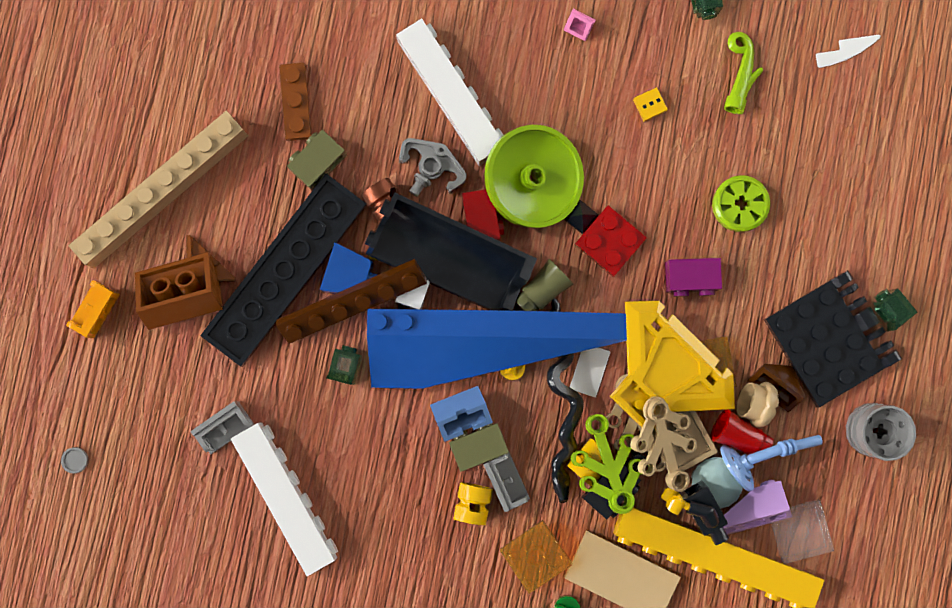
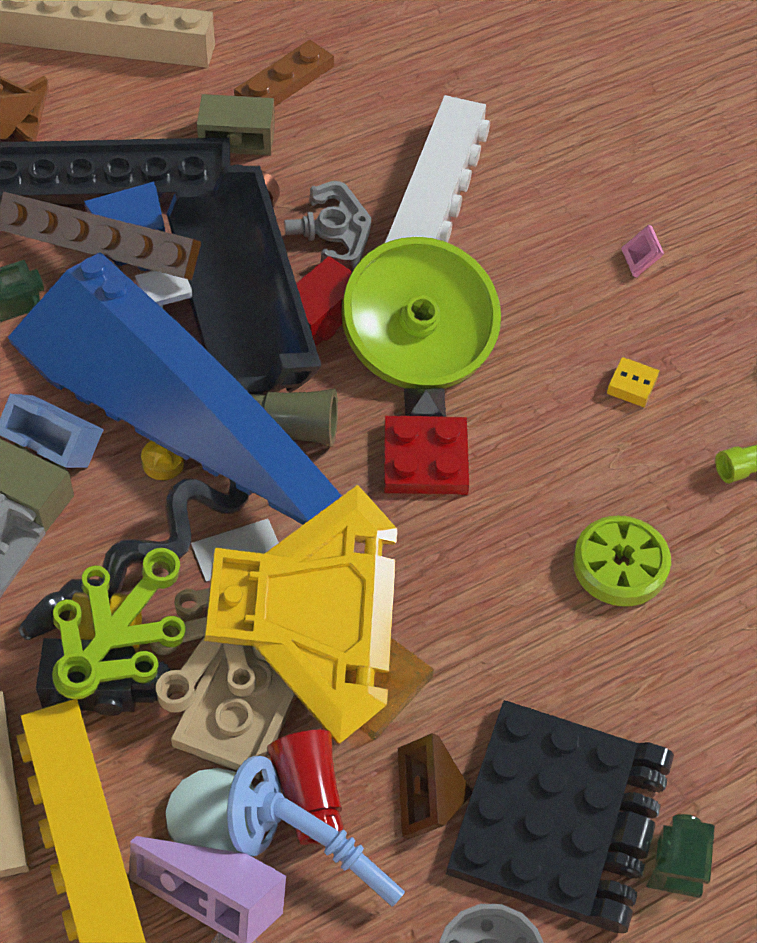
camera: 50 degrees right, 30 degrees down
tan plant [630,396,697,492] -> none
black torso [661,480,729,545] -> none
magenta brick [665,258,722,297] -> none
tan piece [736,382,779,427] -> none

